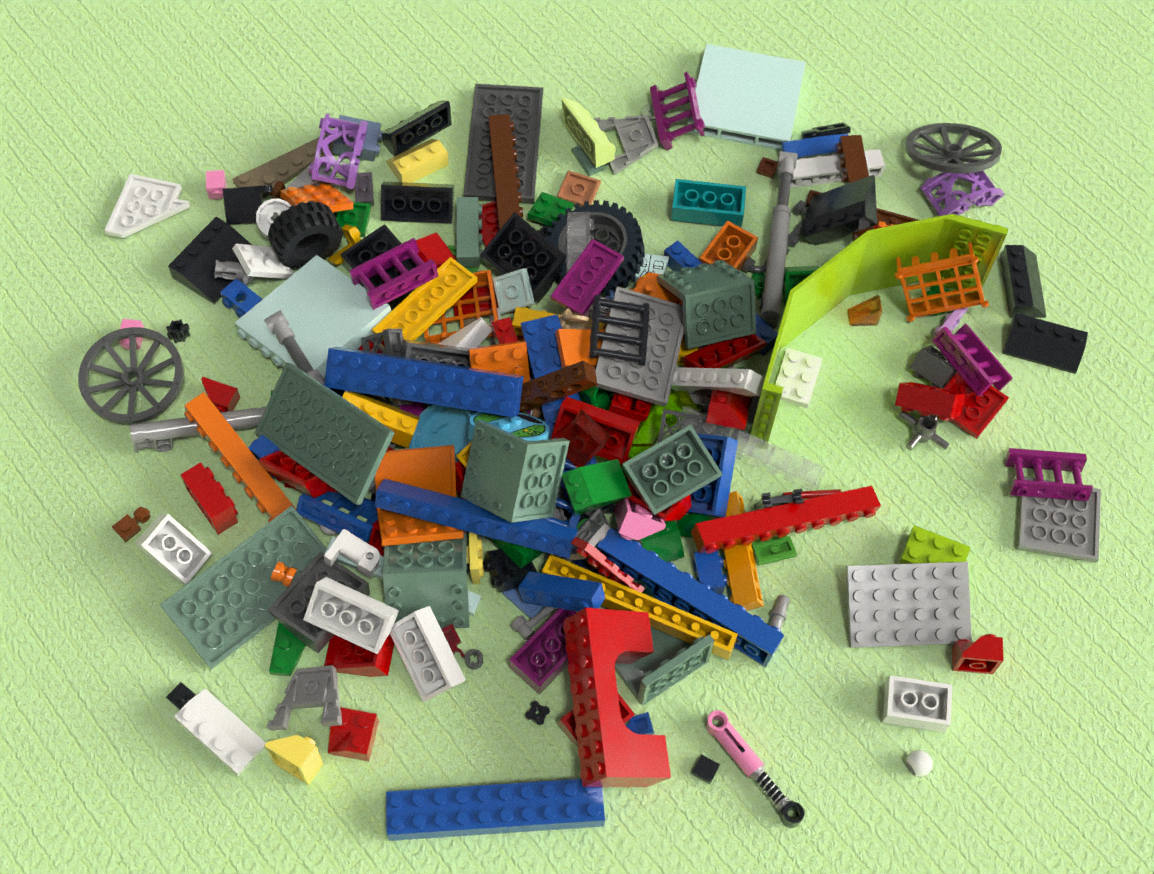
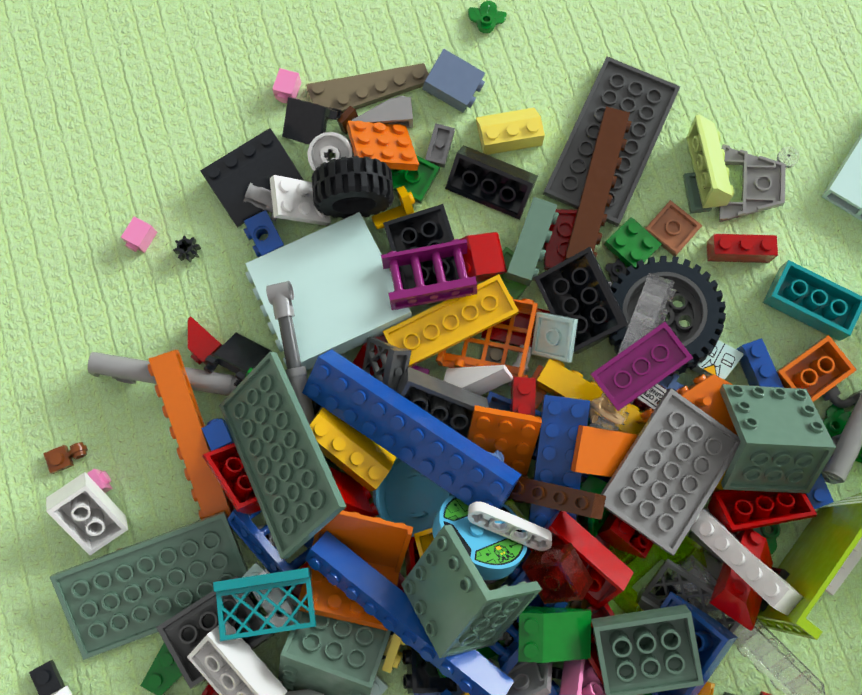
camera: 25 degrees right, 15 degrees up
dark grey wheel [78,327,184,424] -> none
white wing [104,174,190,238] -> none
red brick [180,462,238,535] -> none
orange wheel [270,561,297,587] -> none
medium lavender fence [309,113,368,189] -> none
black slope [382,101,452,156] -> none
black bar [589,295,649,366] -> none
magenta fence [650,72,705,150] -> none
none -> black flag [204,332,272,387]
none -> teal fence [213,568,316,641]
none -> green plate [468,0,507,33]
none -> white beam [468,502,552,551]
none -> red brick [707,234,778,263]

